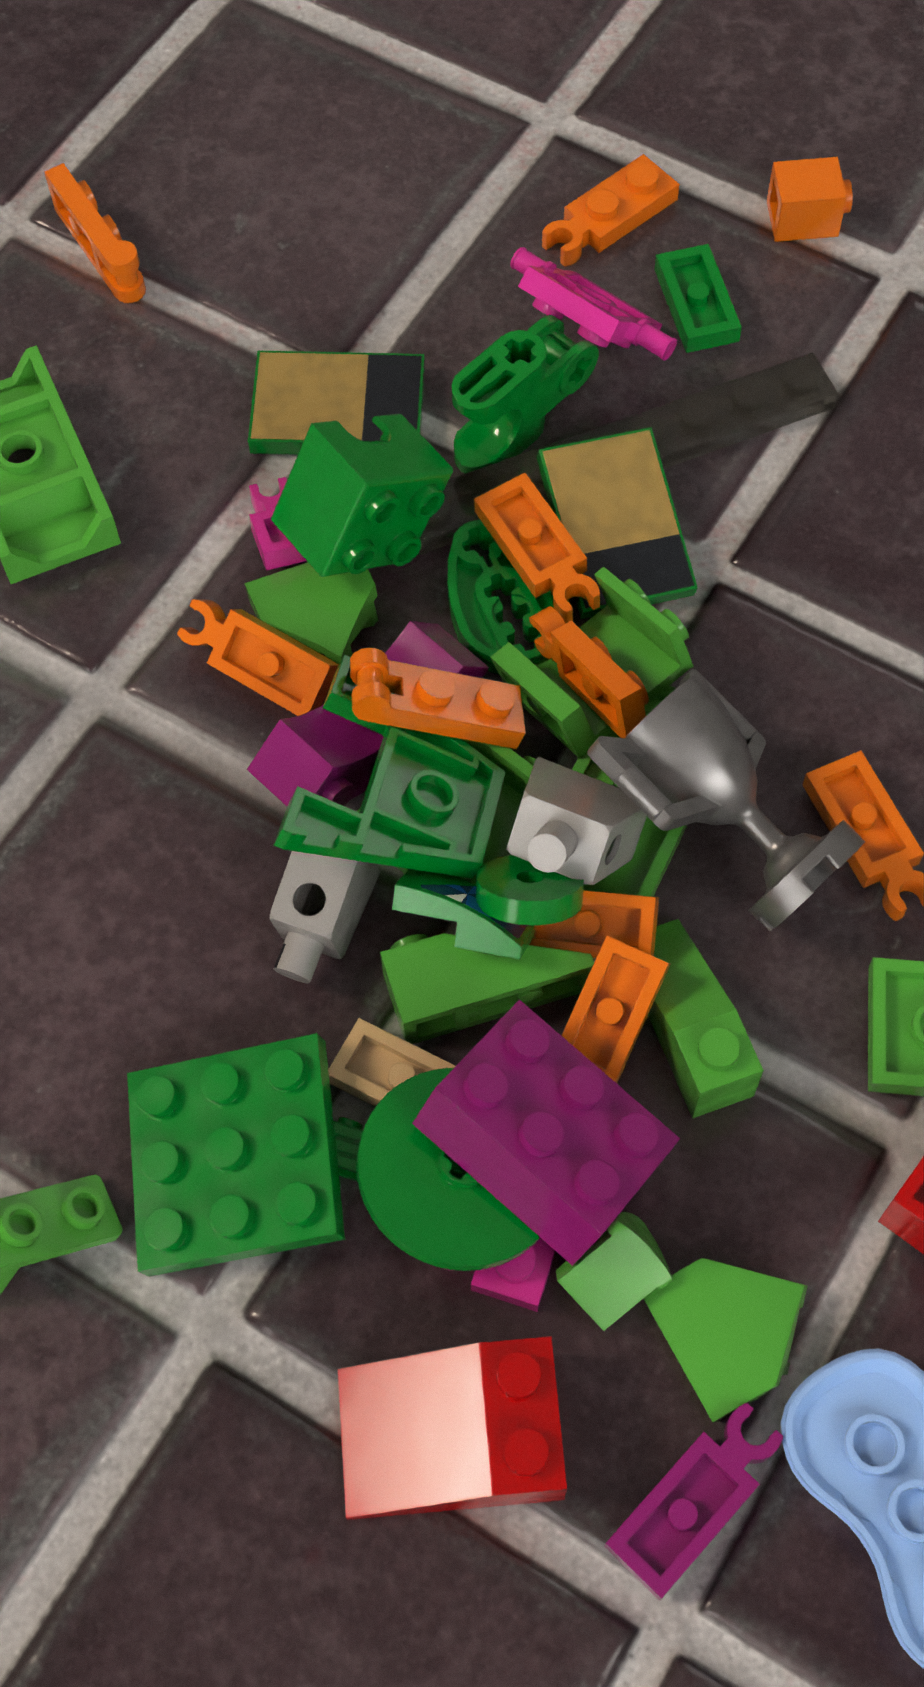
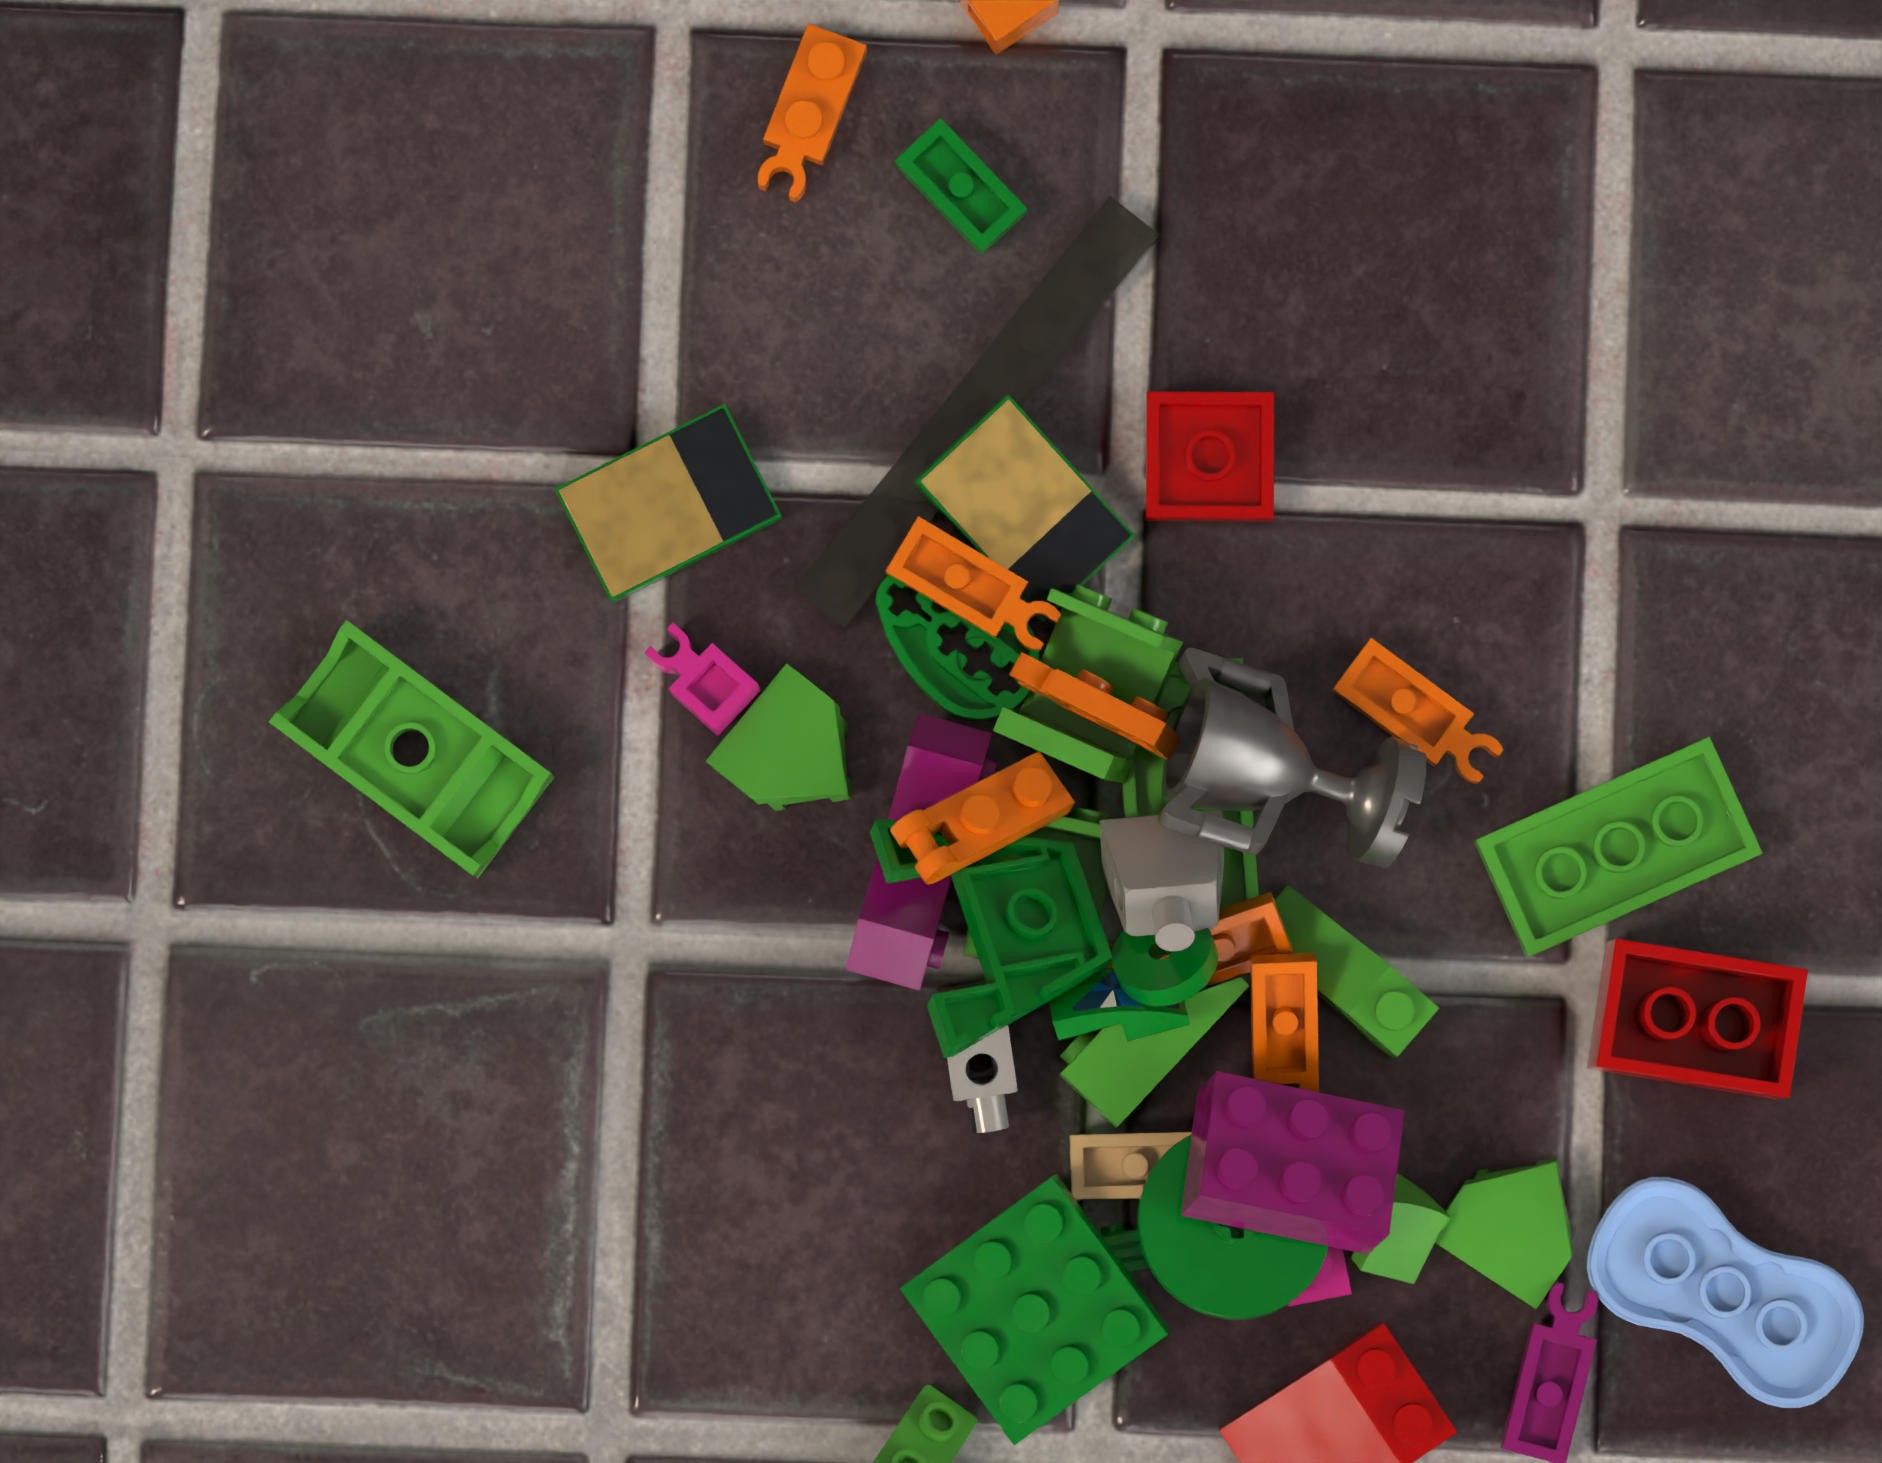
camera: 30 degrees left, 20 degrees up
orange plate [44,163,146,303] -> none
orange plate [177,599,339,716] -> none
green piece [271,414,453,577] -> none
green piece [452,315,599,480] -> none
dark pink plate [510,247,677,361] -> none
none -> red plate [1145,391,1274,522]

